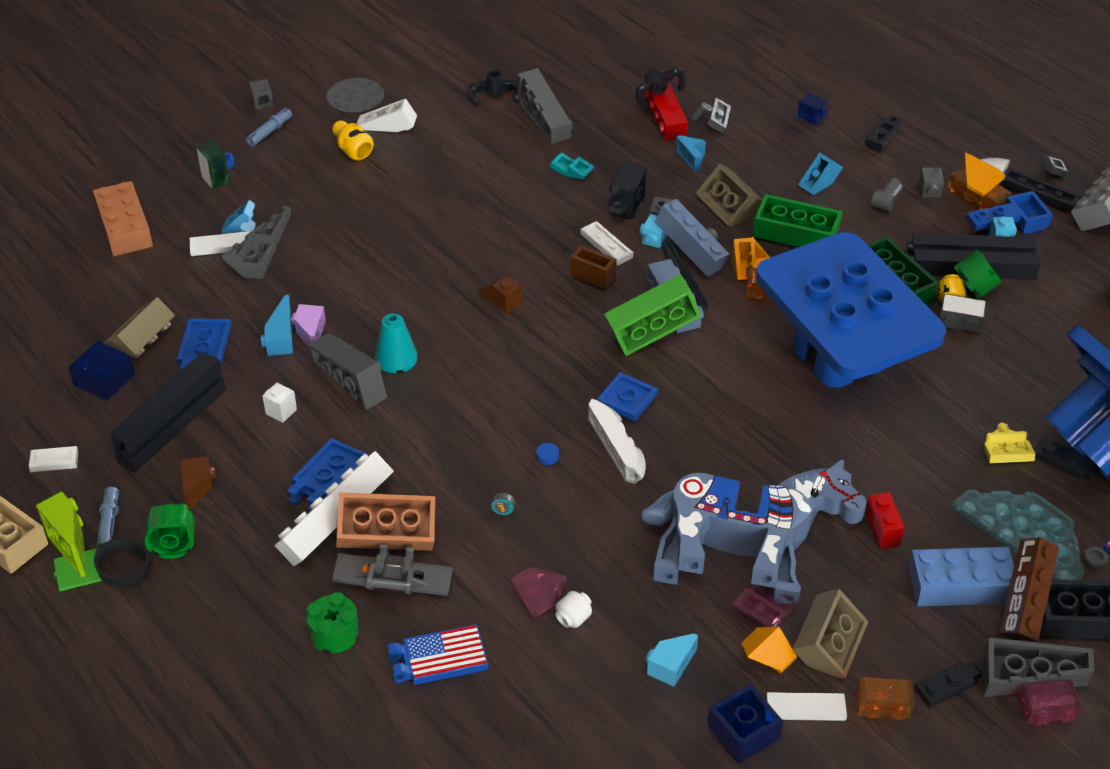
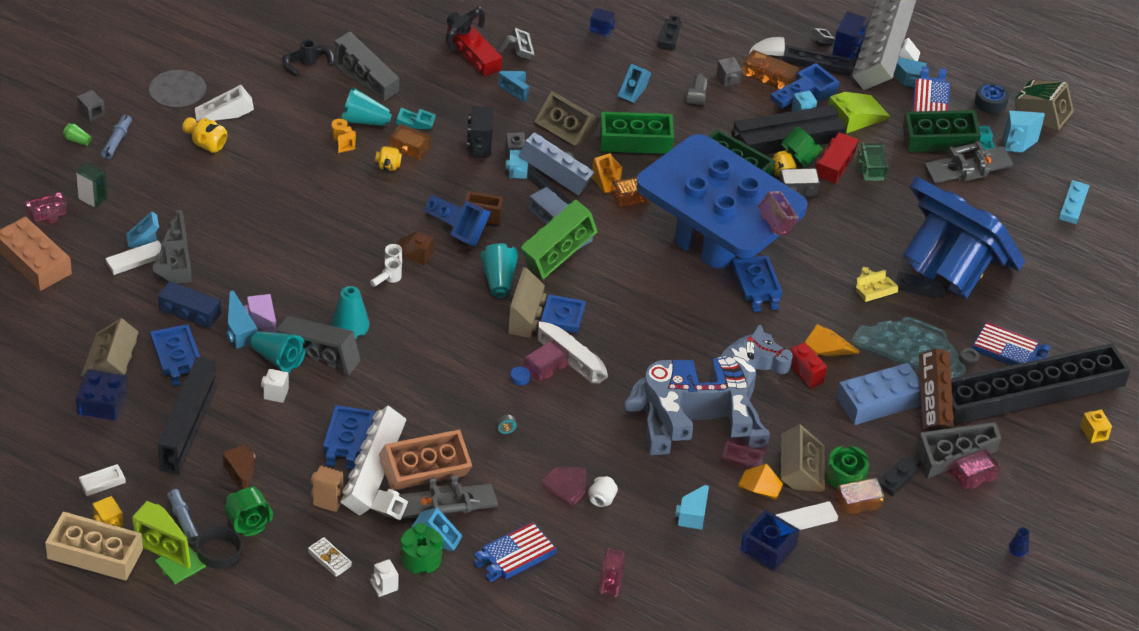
camera: 25 degrees left, 0 degrees up
white tile [581,221,633,266] -> none
light orange slope [965,152,1006,196] -> none
none -> clear pink slope [25,192,67,223]
none -> bright green cone [63,123,92,146]
none -> yellow brick [93,496,124,527]
none -> dark blue brick [158,281,221,328]
none -> teal cone [250,331,305,373]
none -> white tile [308,538,352,577]
none -> medium nougat brick [311,465,343,512]
none -> light orange leg [332,119,356,153]
none -> teal cone [341,87,392,126]
none -> white beam [370,244,402,287]
none -> white brick [370,559,398,597]
none -> white brick [371,489,408,520]
none -> yellow head [375,146,402,172]
none -> clear orange brick [389,124,431,160]
none -> dark azure slope [412,507,462,551]
none -> blue plate [424,194,491,247]
none -> teal cone [480,243,518,298]
none -> dark tan slope [508,267,547,338]
none -> clear pink brick [523,339,569,382]
none -> clear pink brick [599,548,626,597]
none -> blue tile [732,256,782,312]
none -> clear pink brick [758,191,799,235]
none -> light orange slope [805,324,860,356]
none -> red brick [815,132,859,184]
none -> green brick [826,446,869,494]
none -> lime slope [829,92,890,134]
none -> clear blue brick [832,11,868,59]
none -> clear green brick [857,143,888,181]

